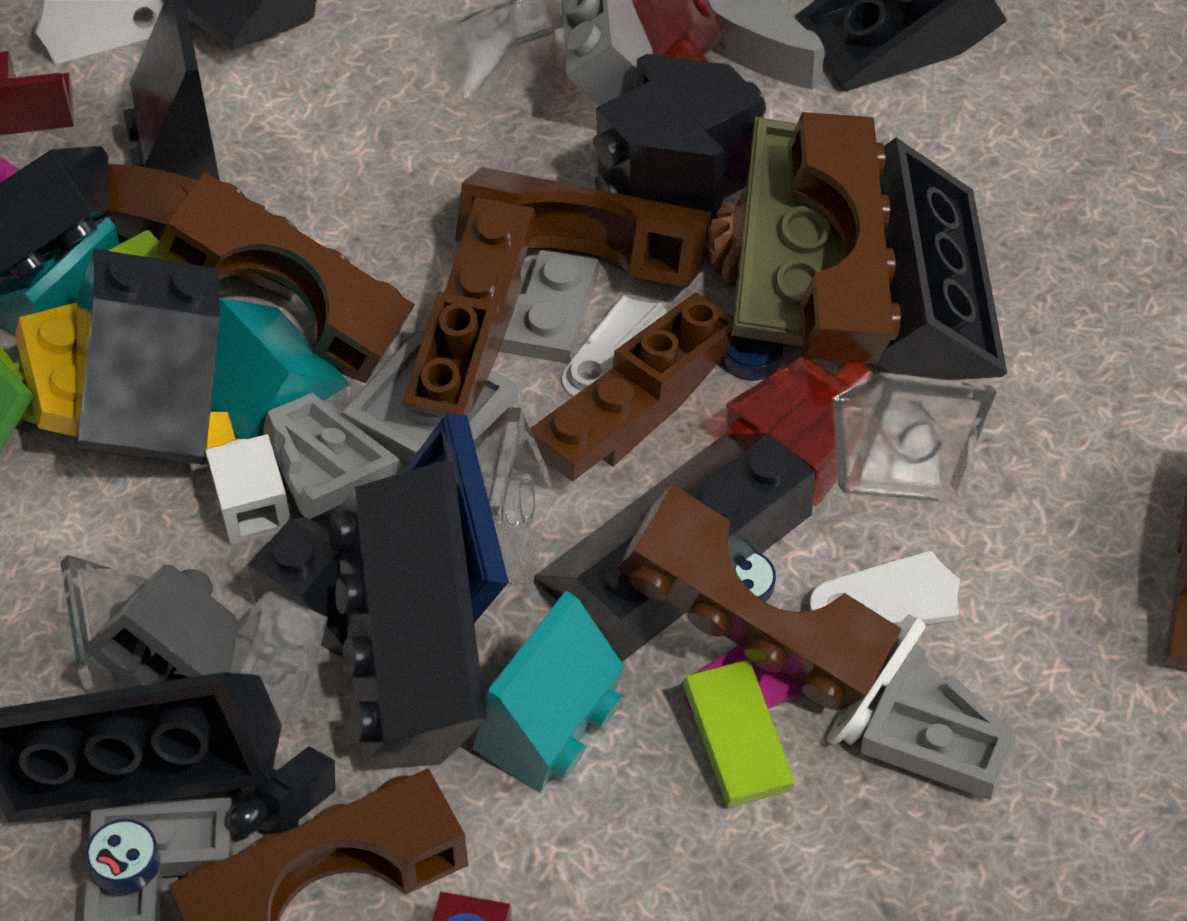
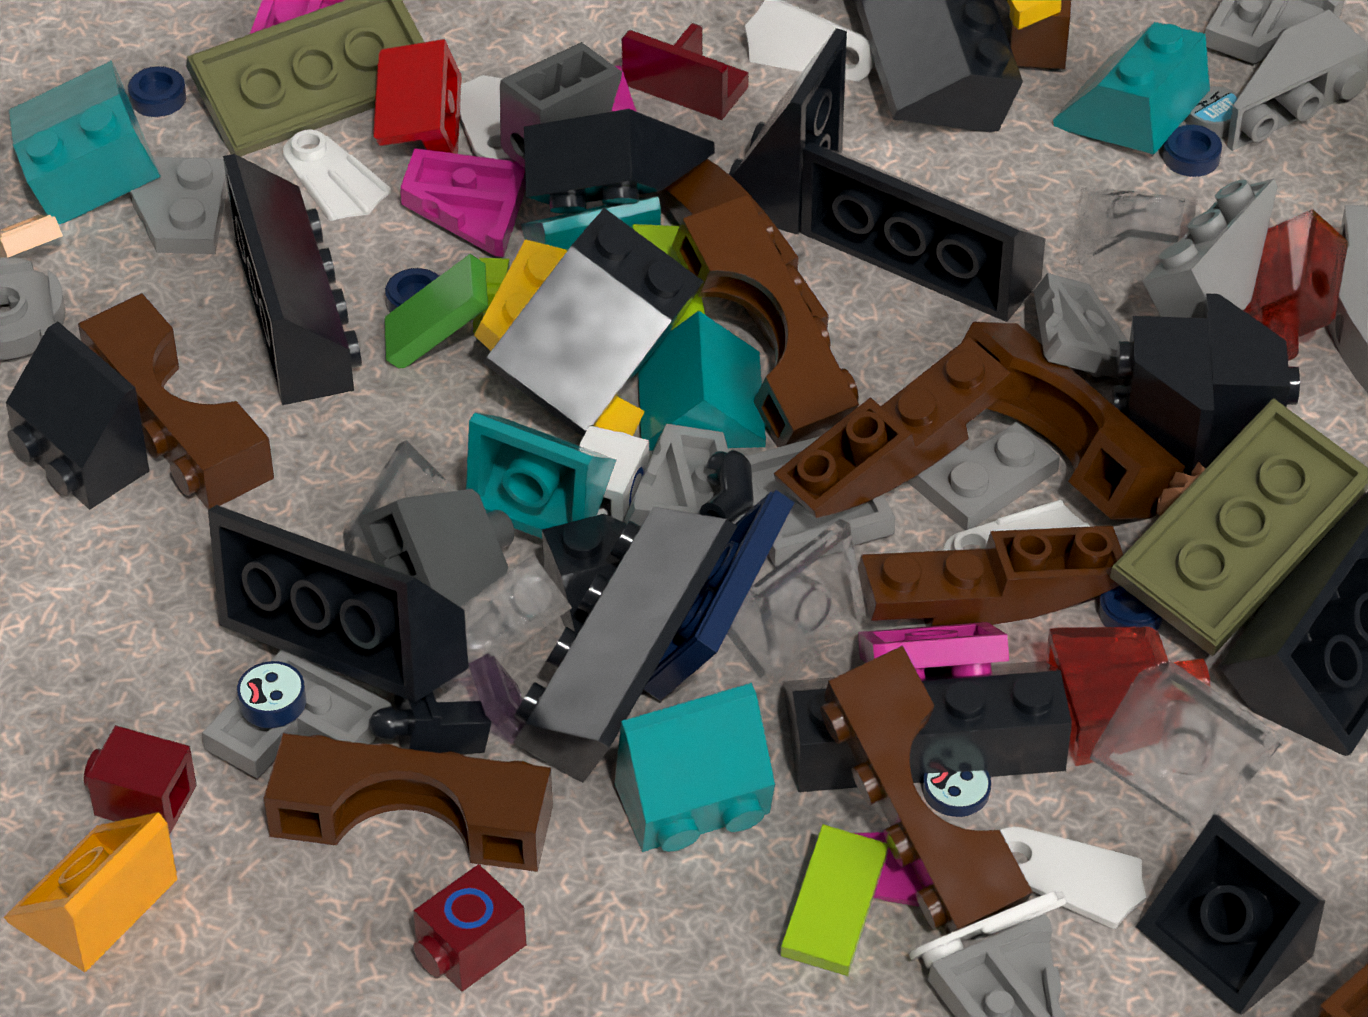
camera: 35 degrees right, 5 degrees down
reddish brown arch [787,112,900,363] -> none
none -> teal slope [466,413,617,539]
none -> clear purple tile [468,653,524,744]
none -> black arm [699,450,754,522]
none -> black slope [800,142,1046,322]
none -> dark pink plate [858,622,1009,679]
none -> light grey wing [1034,273,1128,380]
none -> black slope [1136,814,1326,1014]

